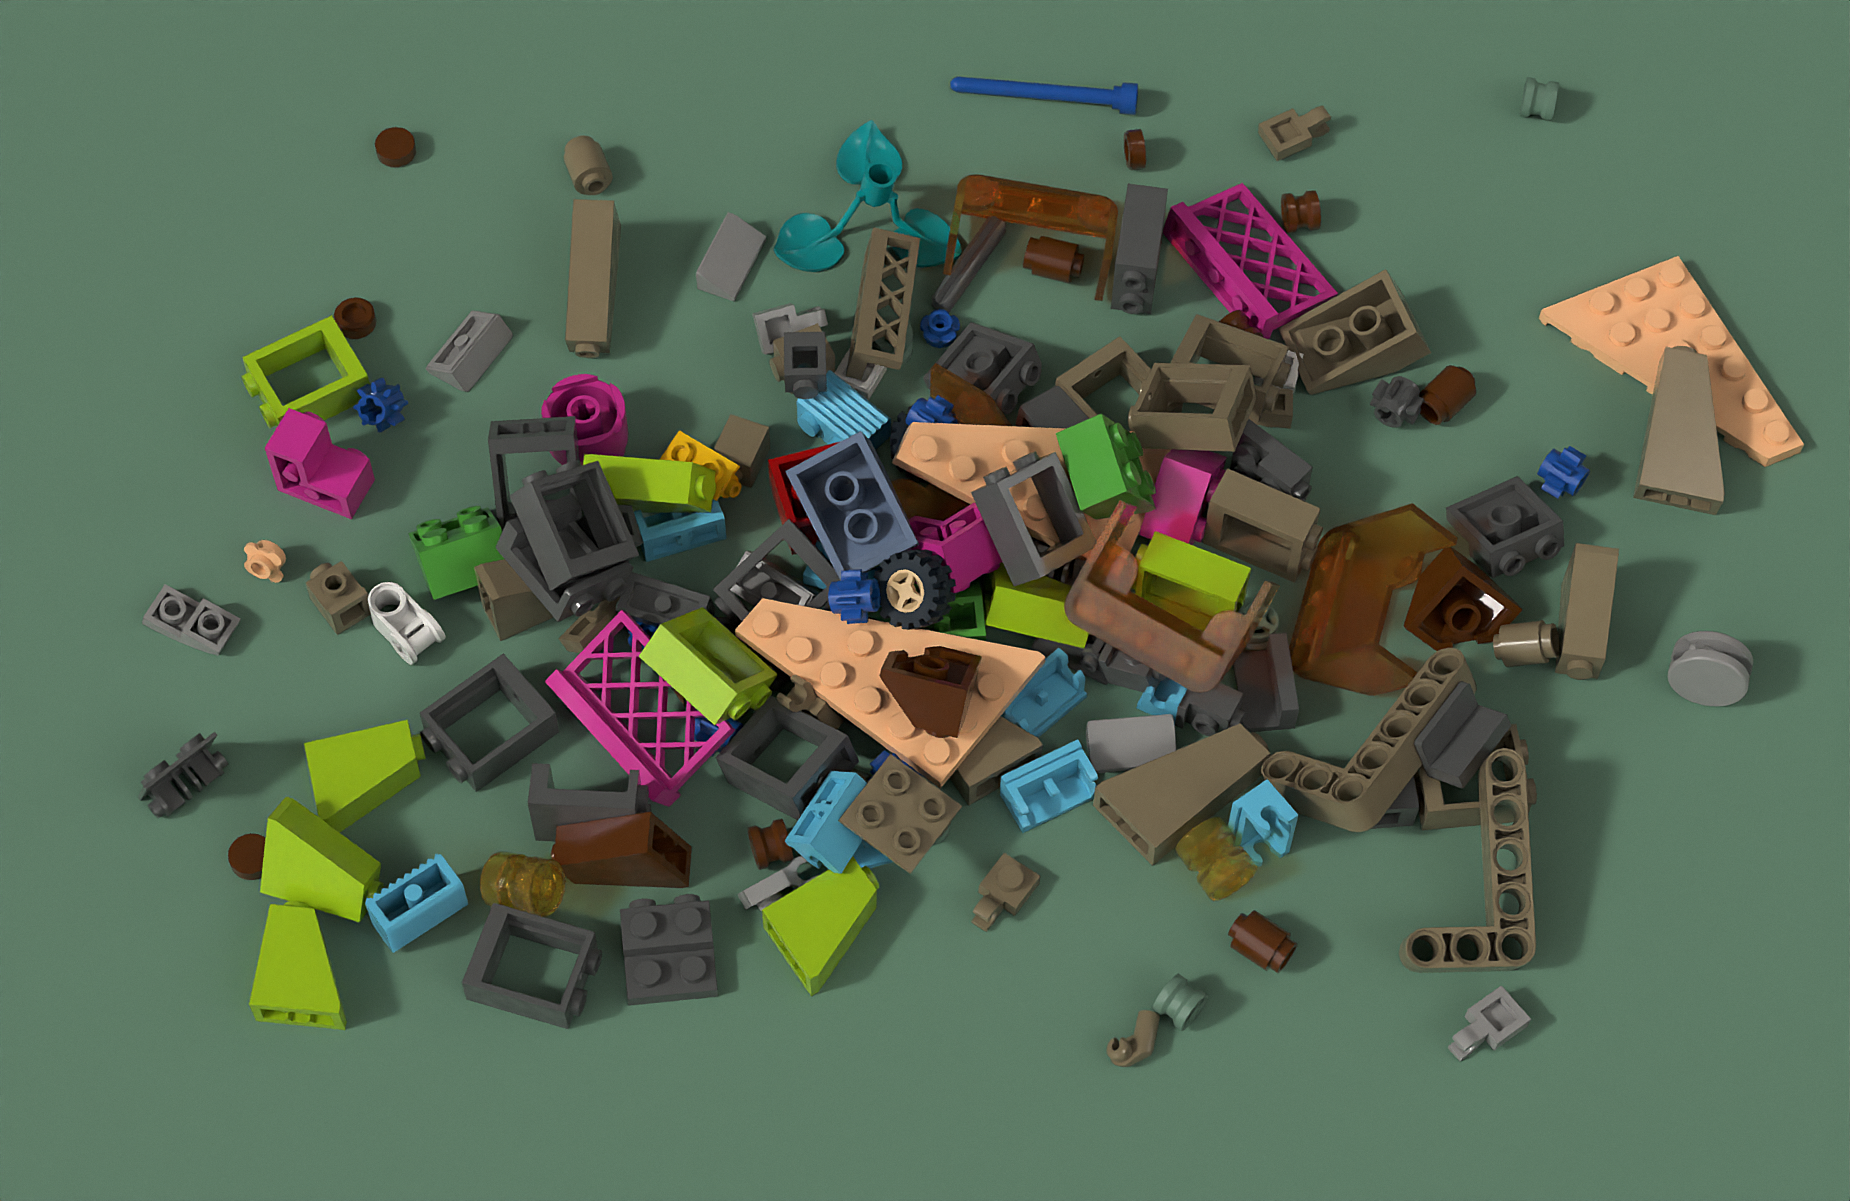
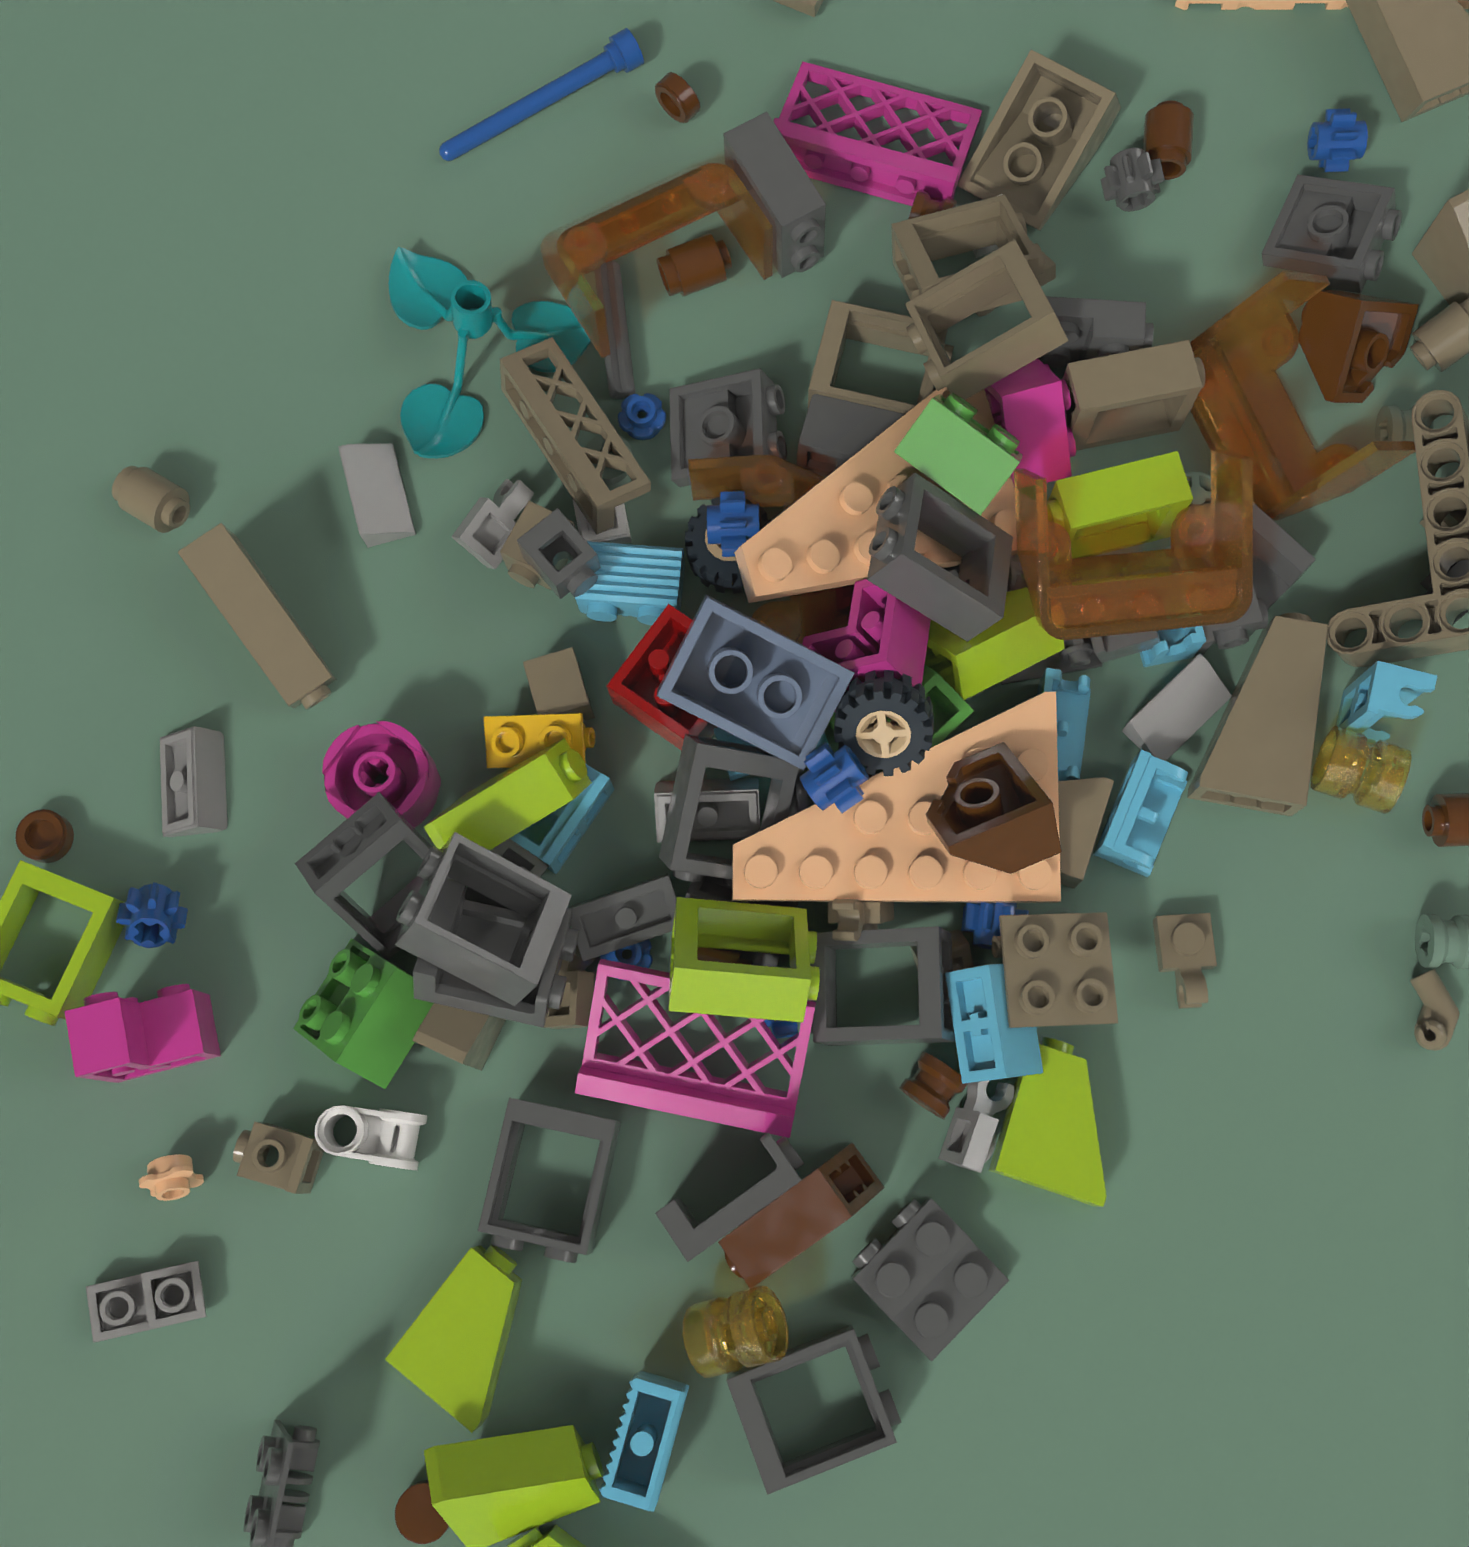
camera: 30 degrees left, 15 degrees up
reddish brown wheel [1281,190,1321,234] -> none

